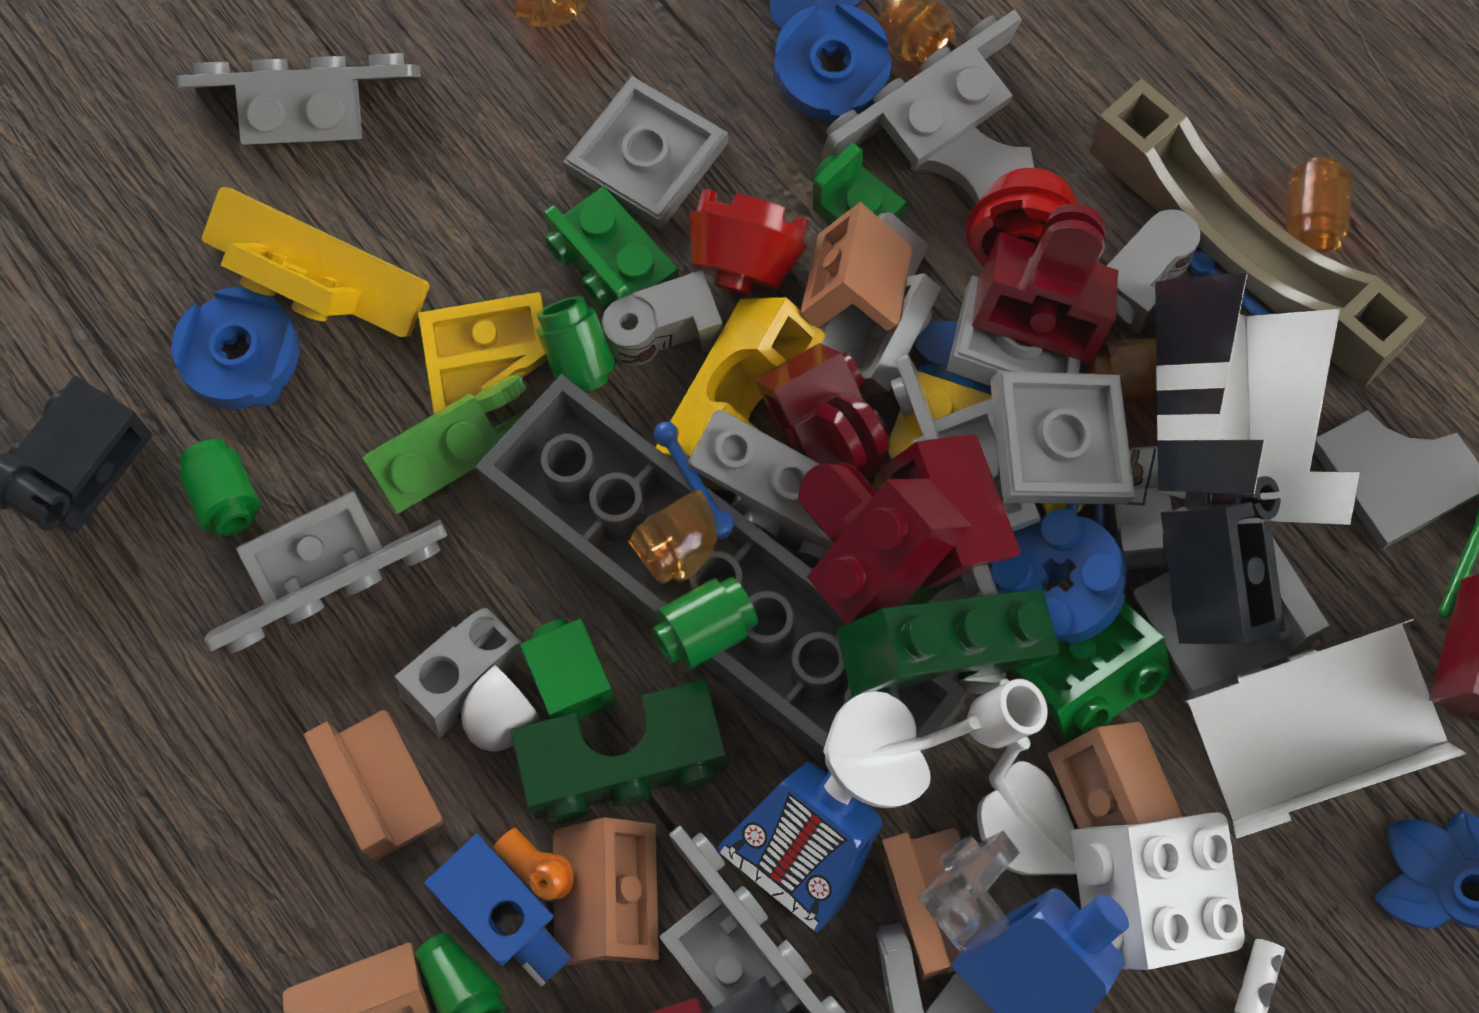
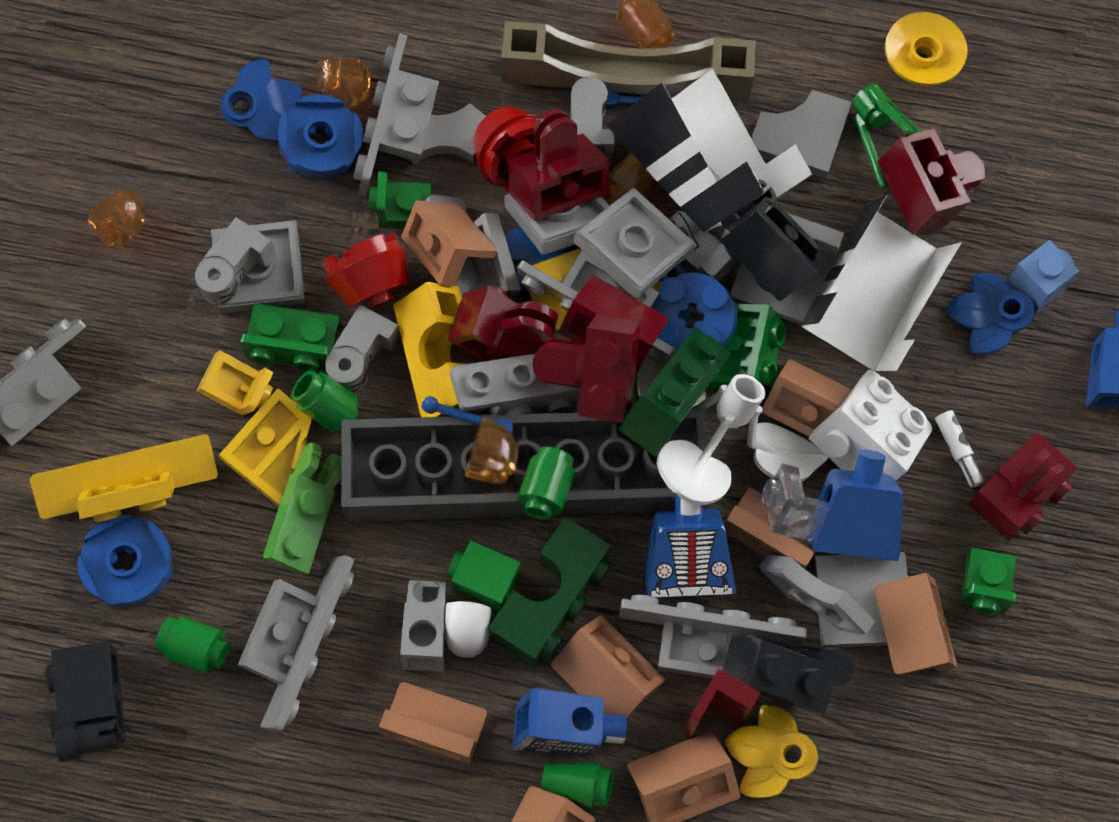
camera: 50 degrees left, 0 degrees up
orange arm [492,827,575,901] -> none
none -> light grey leg [195,217,276,305]
none -> yellow bracket [196,350,273,416]

